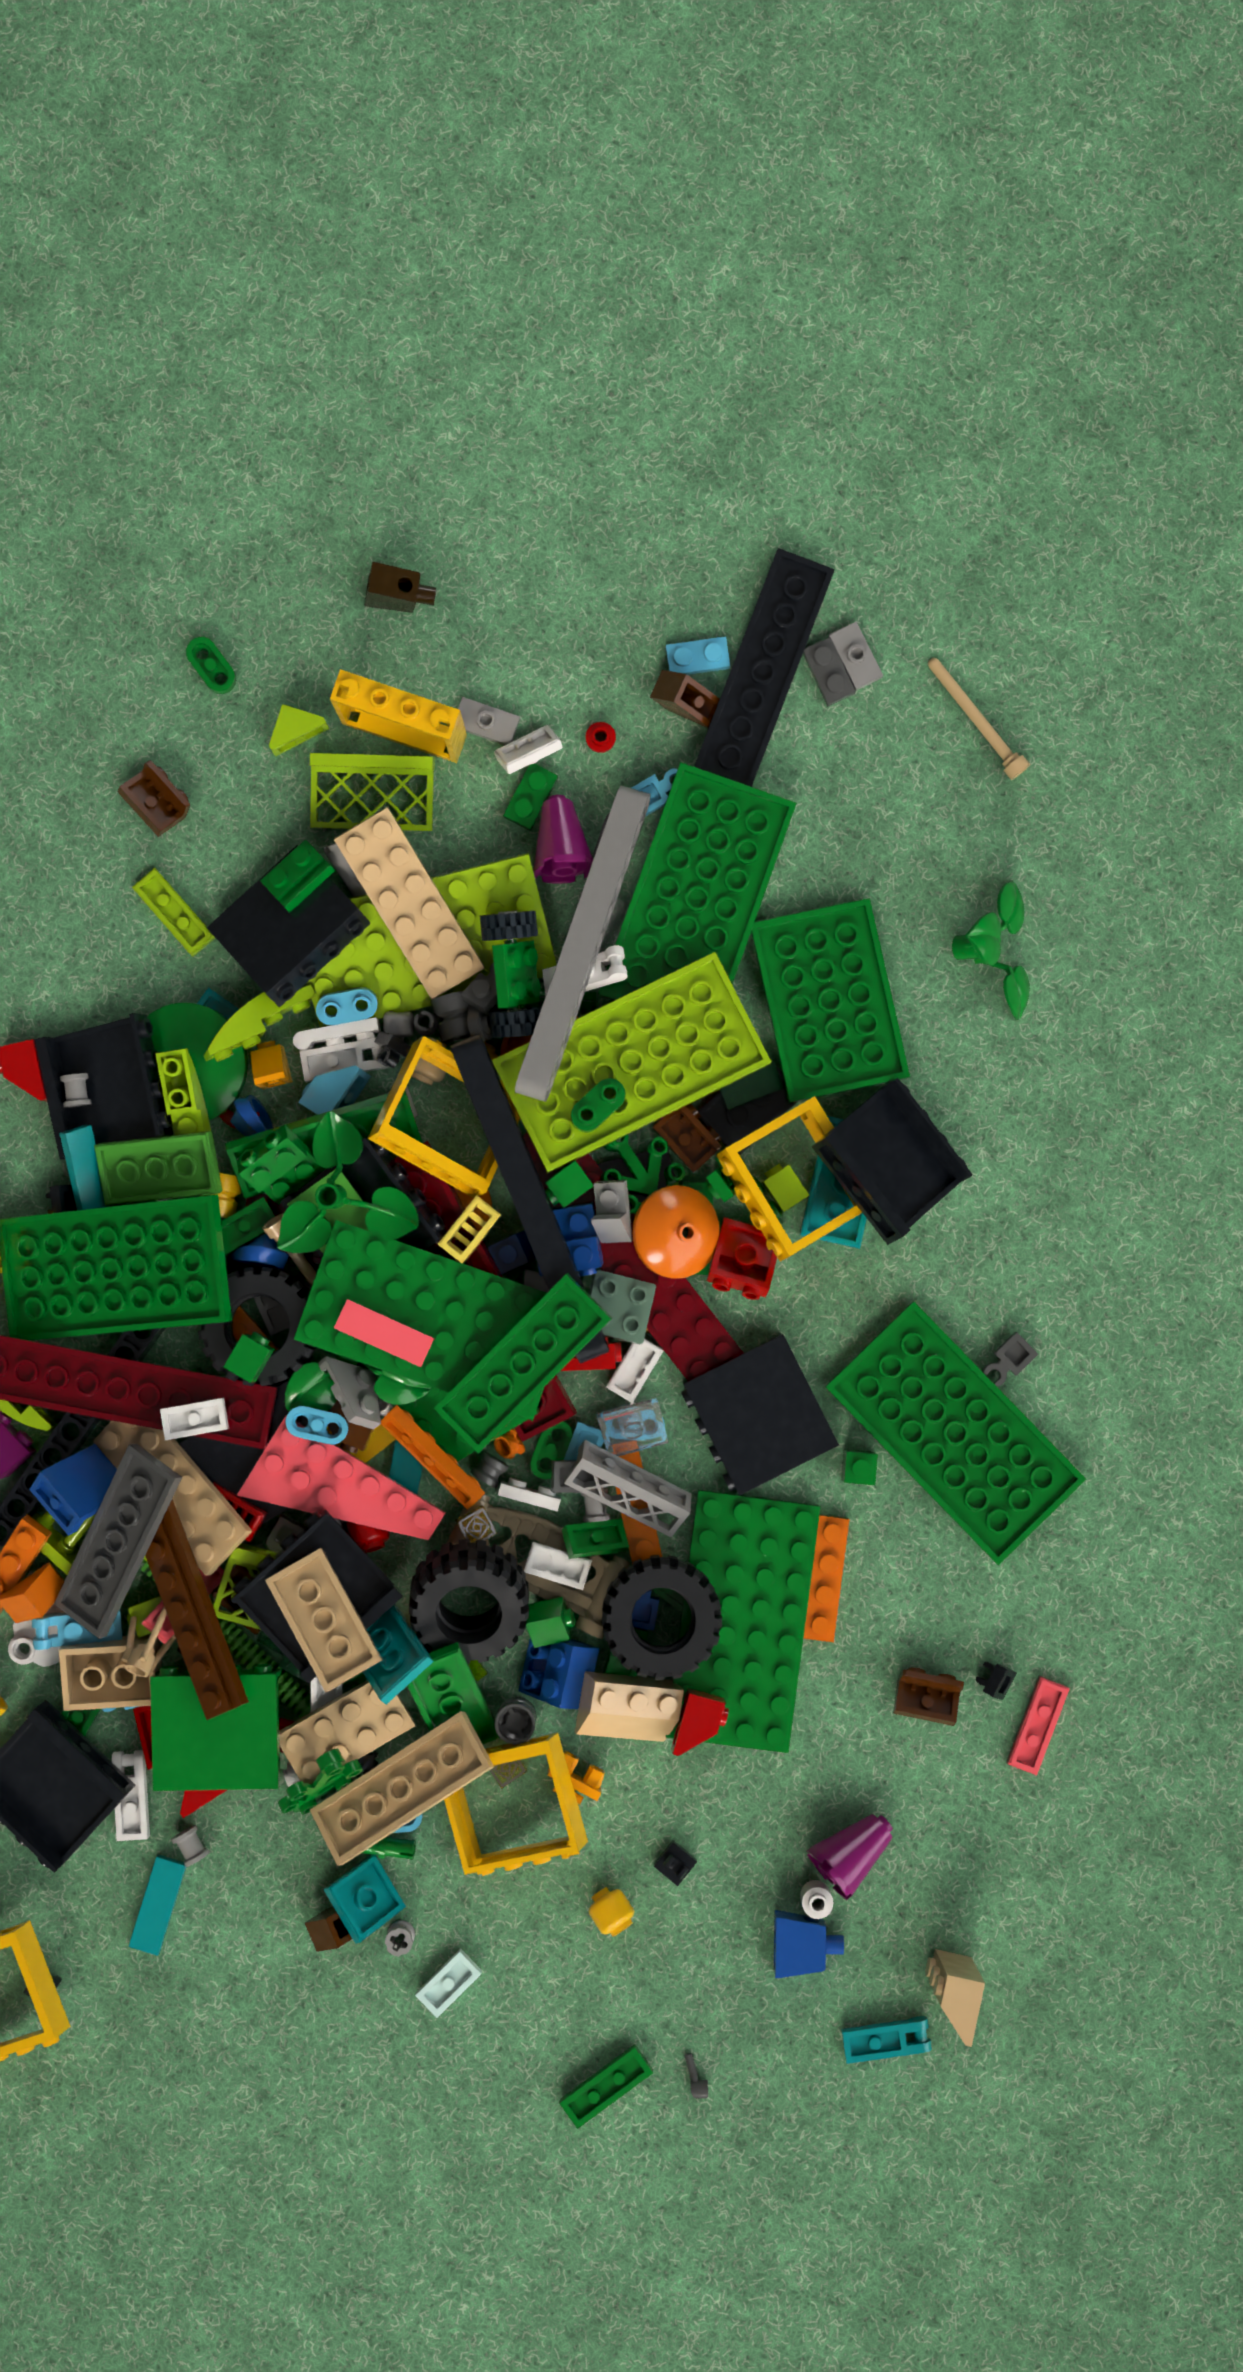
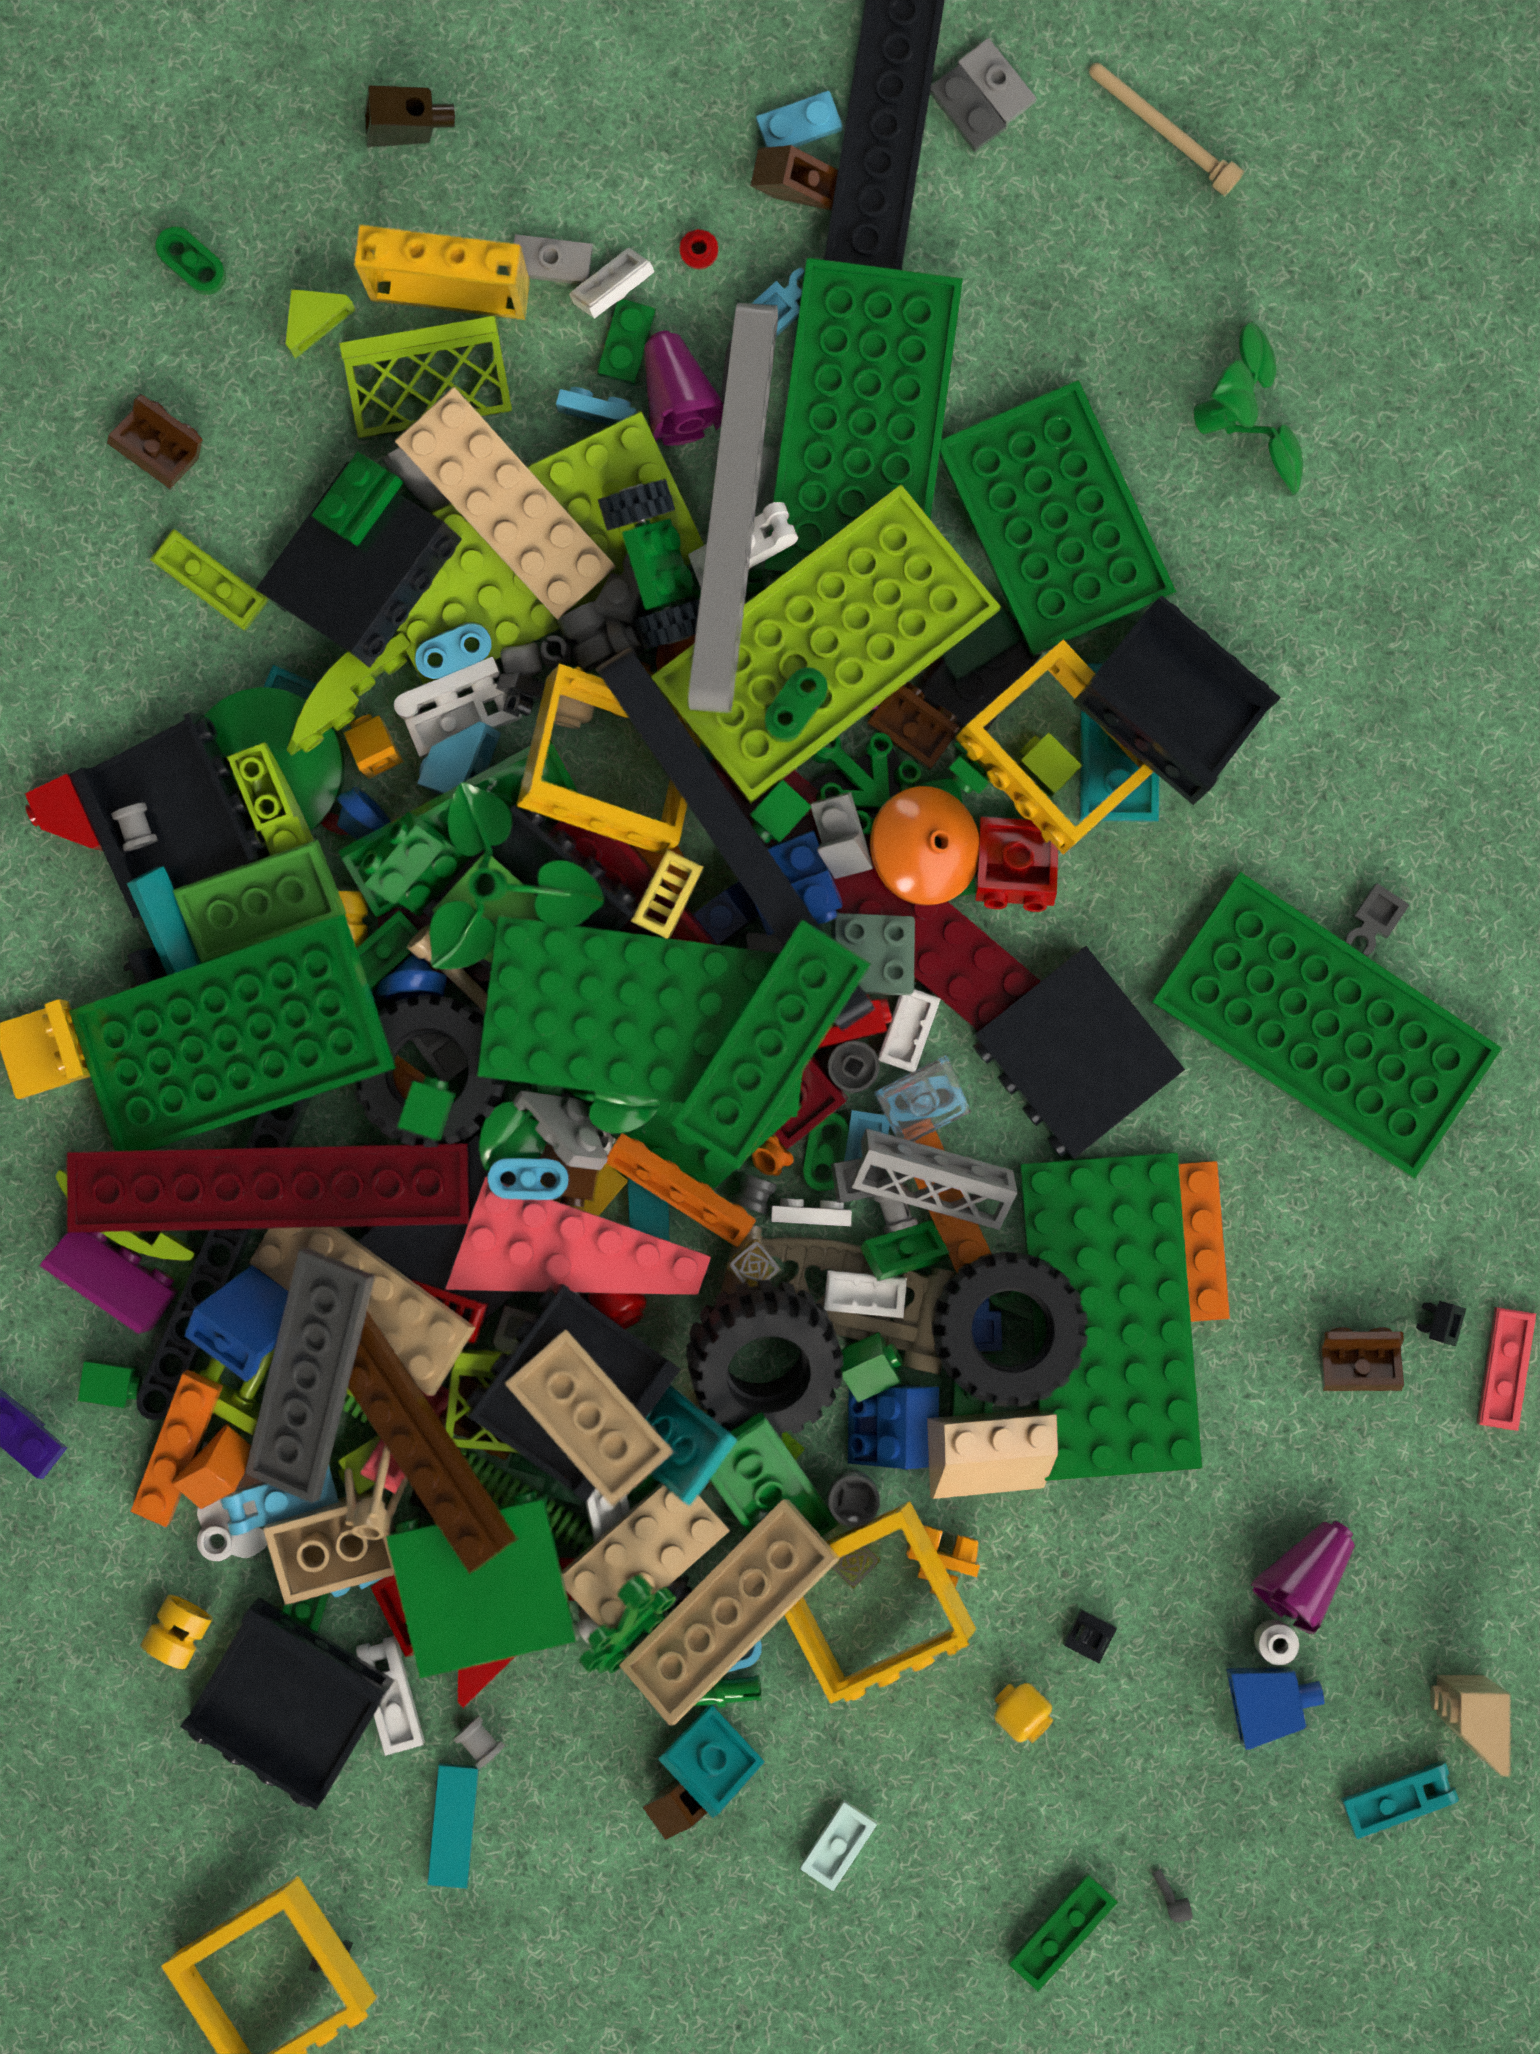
camera: 15 degrees left, 0 degrees up
white plate [160,1398,229,1440] -> none
coral tile [334,1299,434,1367] -> none
light grey bush [385,1920,415,1956] -> none
red slope [671,1688,729,1756] -> none
green brick [841,1449,878,1485] -> none
none -> medium azure plate [556,387,637,426]
none -> dark grey wheel [827,1041,879,1093]

